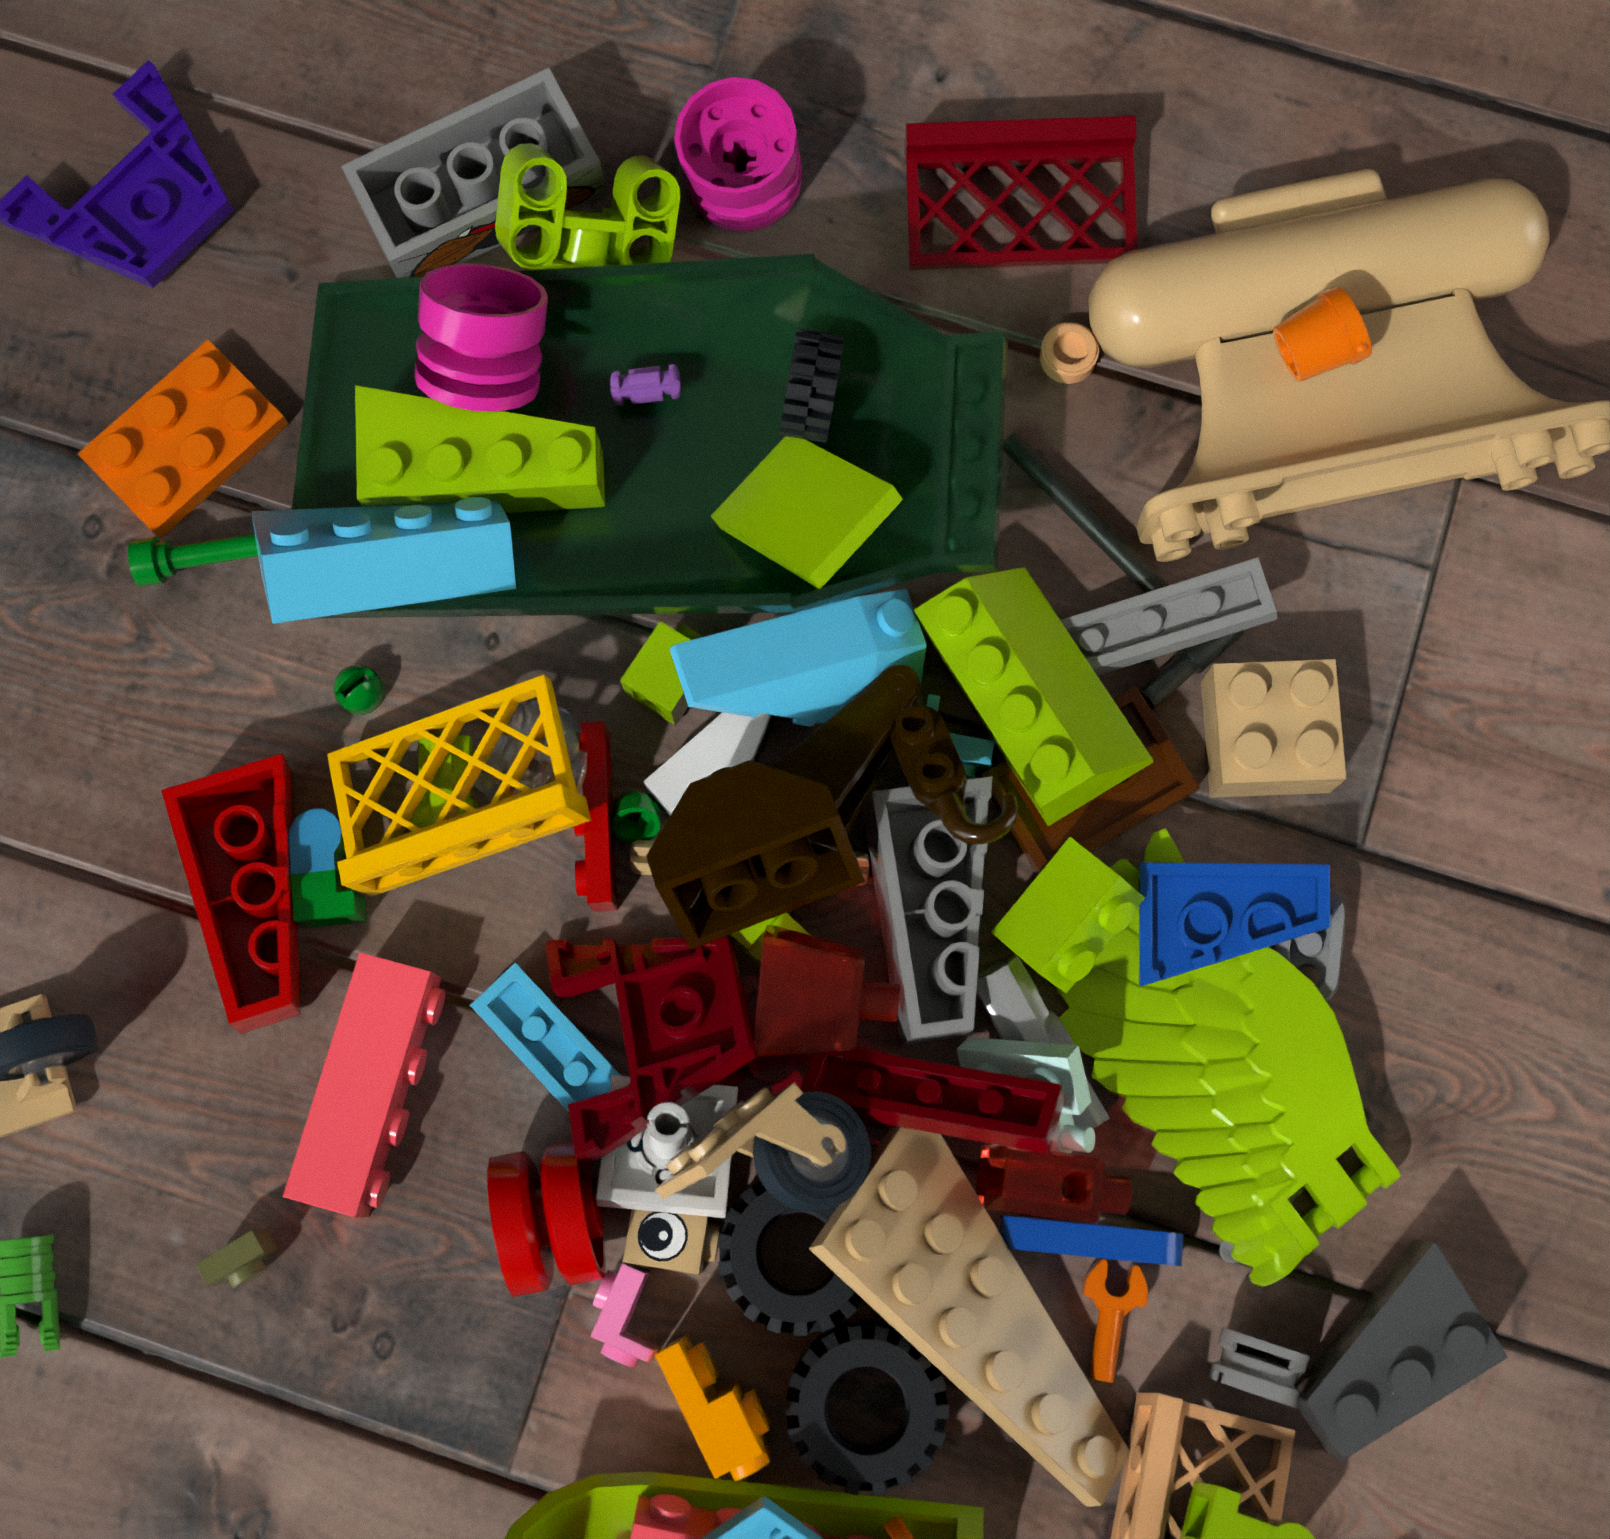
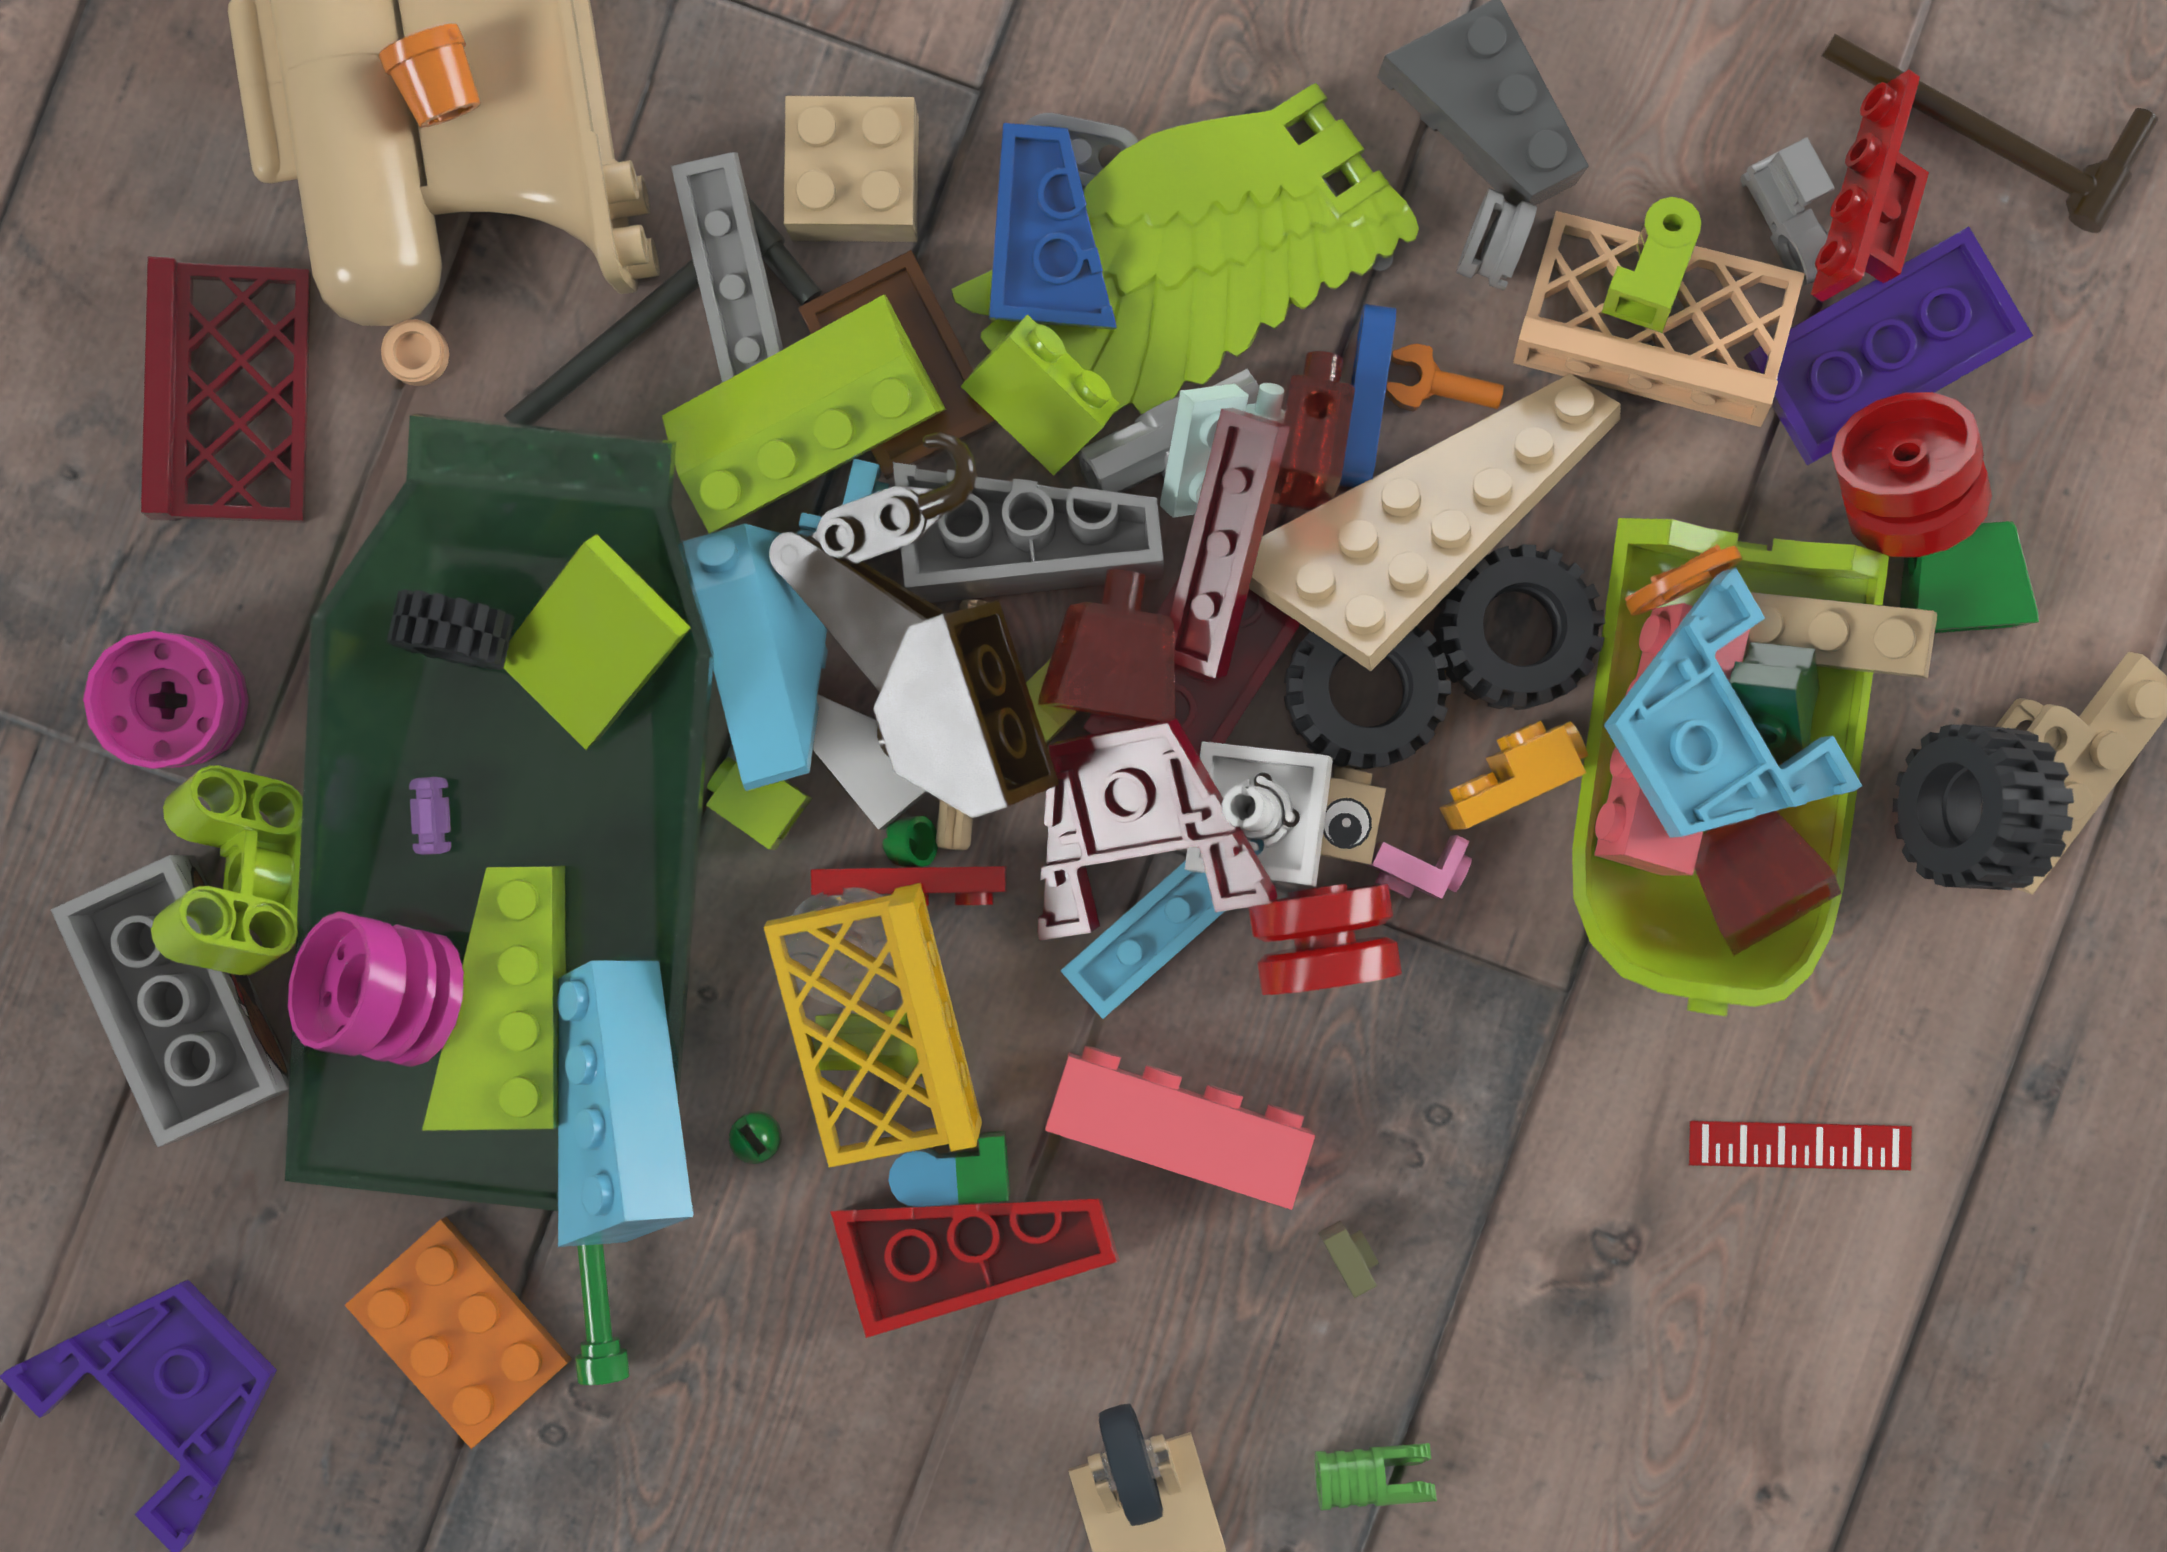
camera: 90 degrees left, 10 degrees up
plate [654,1083,871,1212] -> none

